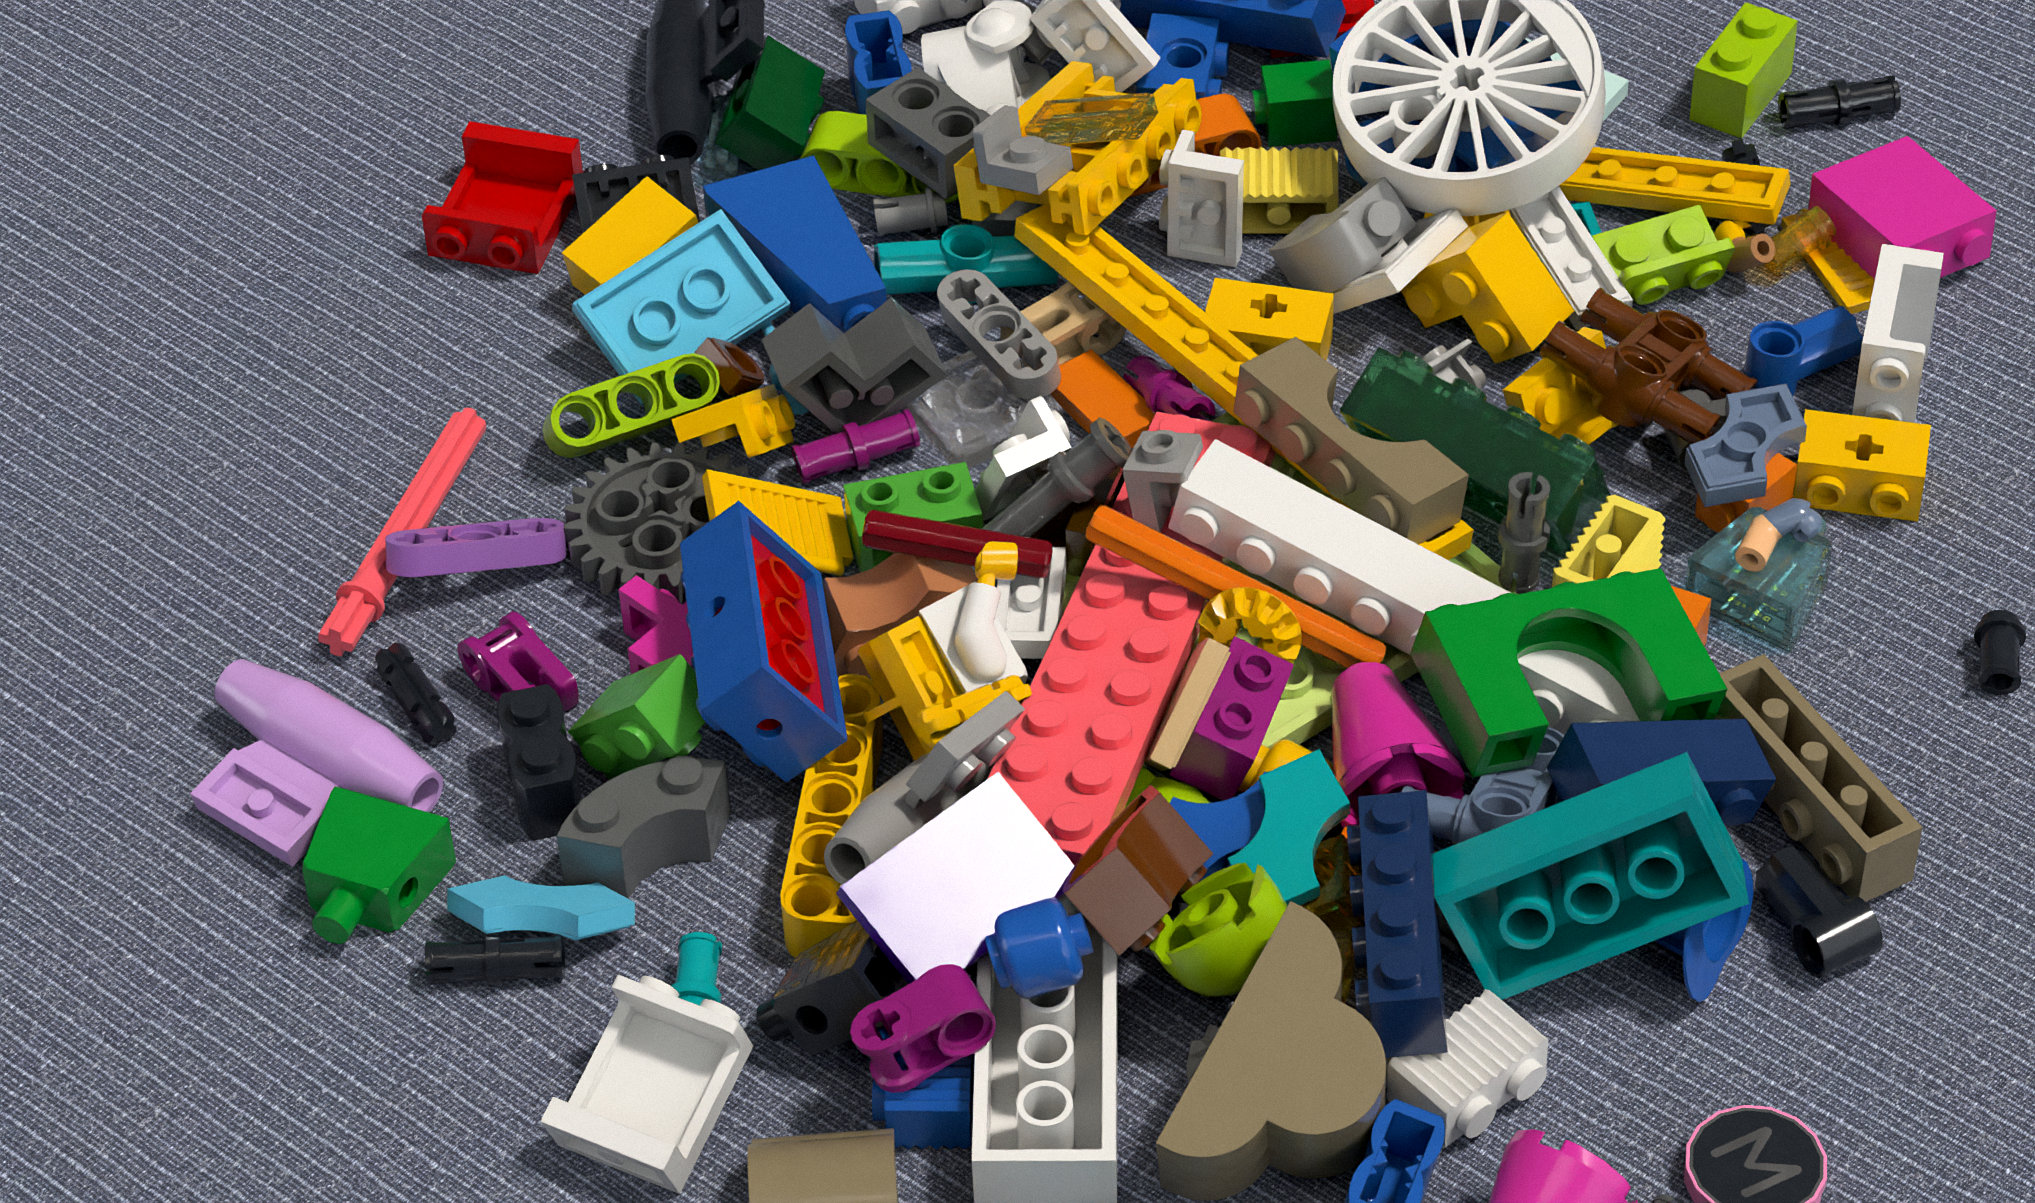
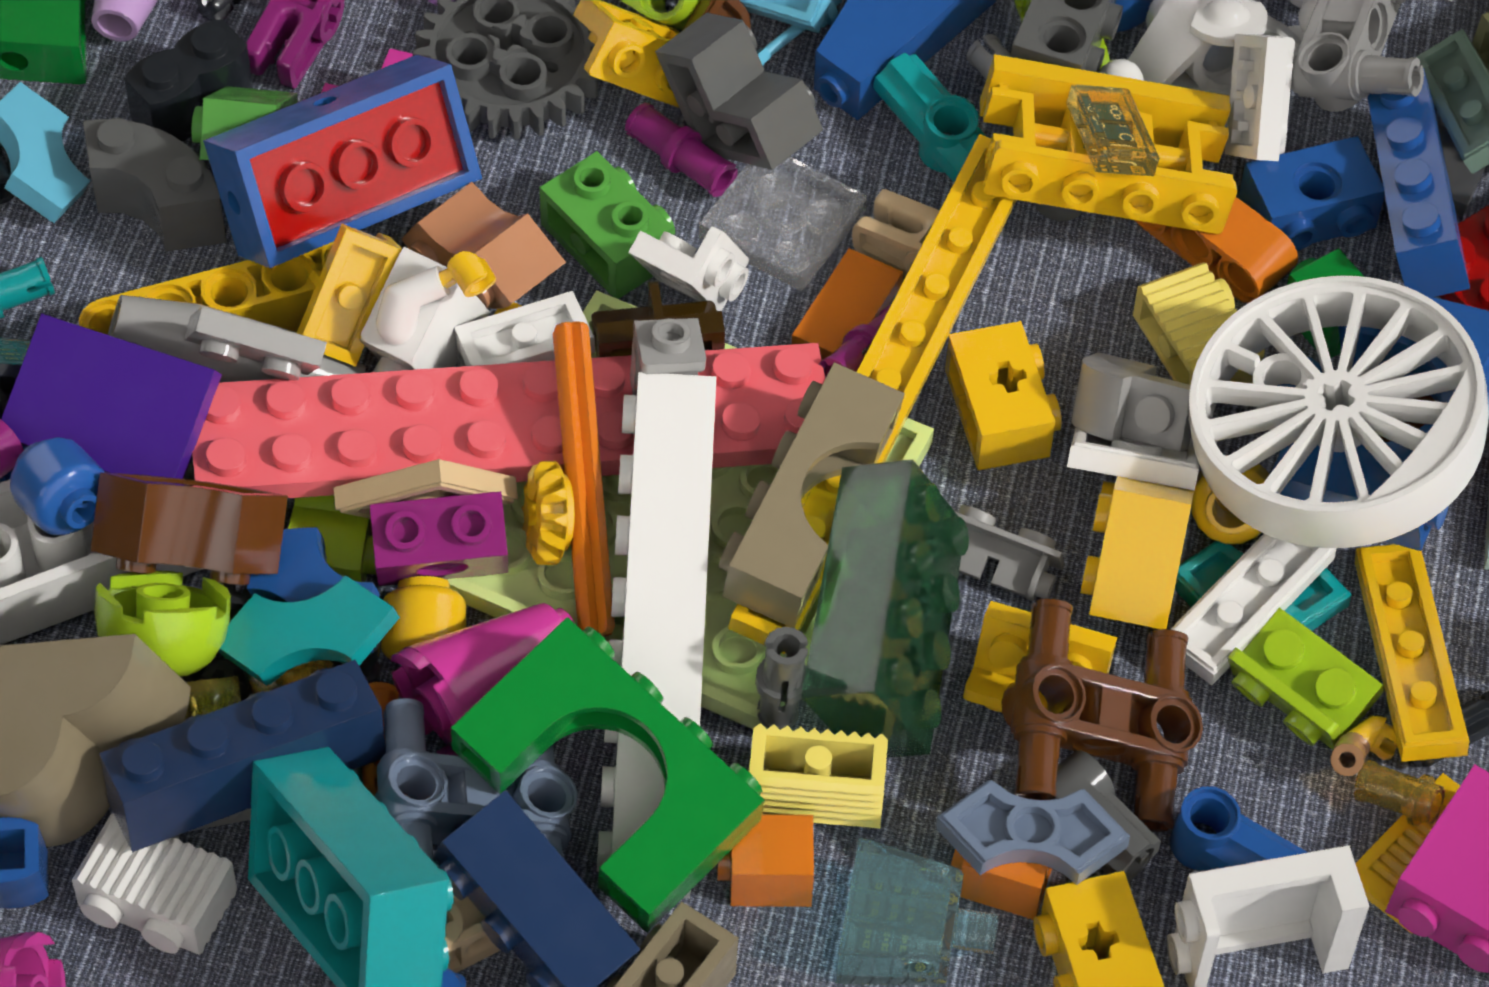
camera: 60 degrees right, 10 degrees up
yellow window [702,469,854,576] -> none
dark red axle [862,509,1053,579] -> none
yellow axle [915,675,1032,747] -> none
light grey beam [937,270,1061,399] -> none
light grey bracket [973,105,1073,195] -> none
dark grey pin [982,417,1132,537] -> none
white bracket [1159,130,1244,268] -> none
arm [1735,498,1822,572] -> none

